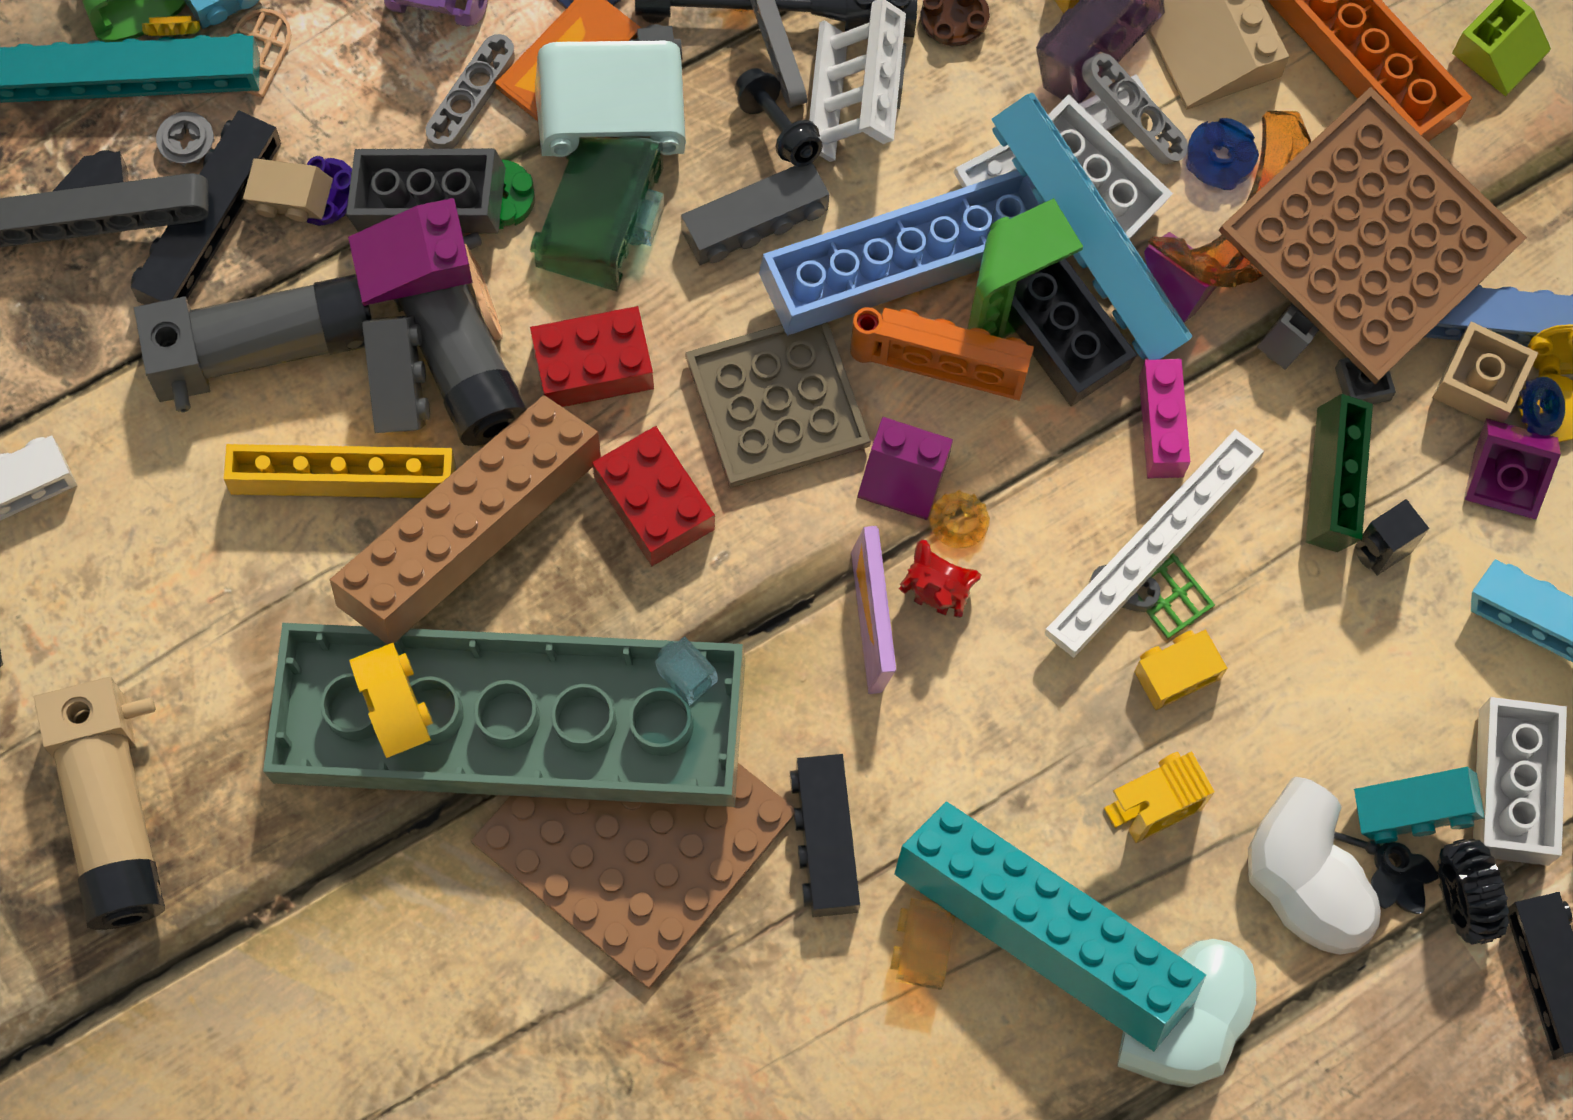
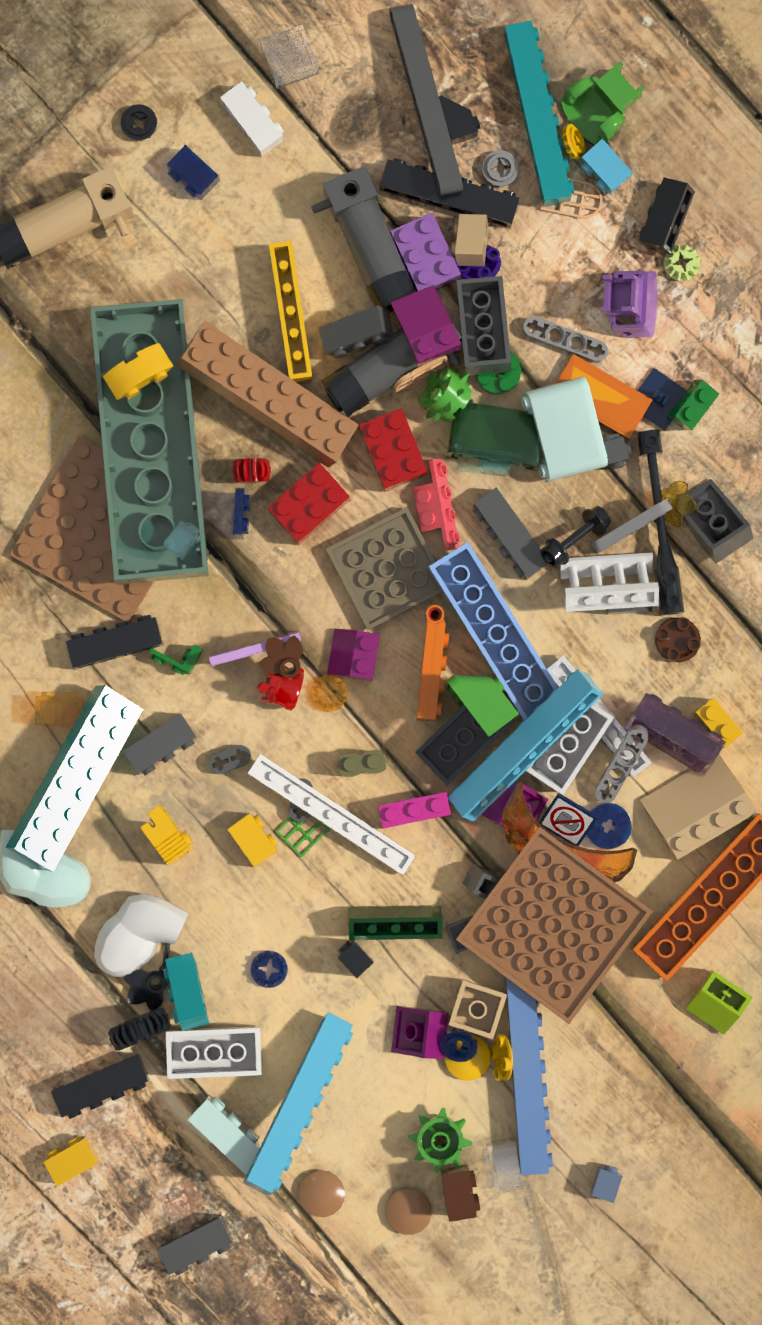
camera: 80 degrees right, 15 degrees up
none -> dark grey brick [122,713,197,776]
none -> green bracket [148,645,203,676]
none -> clear blue brick [166,145,220,200]
none -> dark grey beam [208,745,251,774]
none -> red gear [232,458,271,483]
none -> clear blue plate [233,488,251,540]
none -> clear blue gear [251,951,288,988]
none -> reddish brown plate [259,635,303,678]
none -> olive brick [338,750,386,777]
none -> medium lavender brick [390,212,461,292]
none -> coral bracket [413,459,460,550]
none -> bright green brick [418,368,472,423]
none -> piece [538,793,598,848]

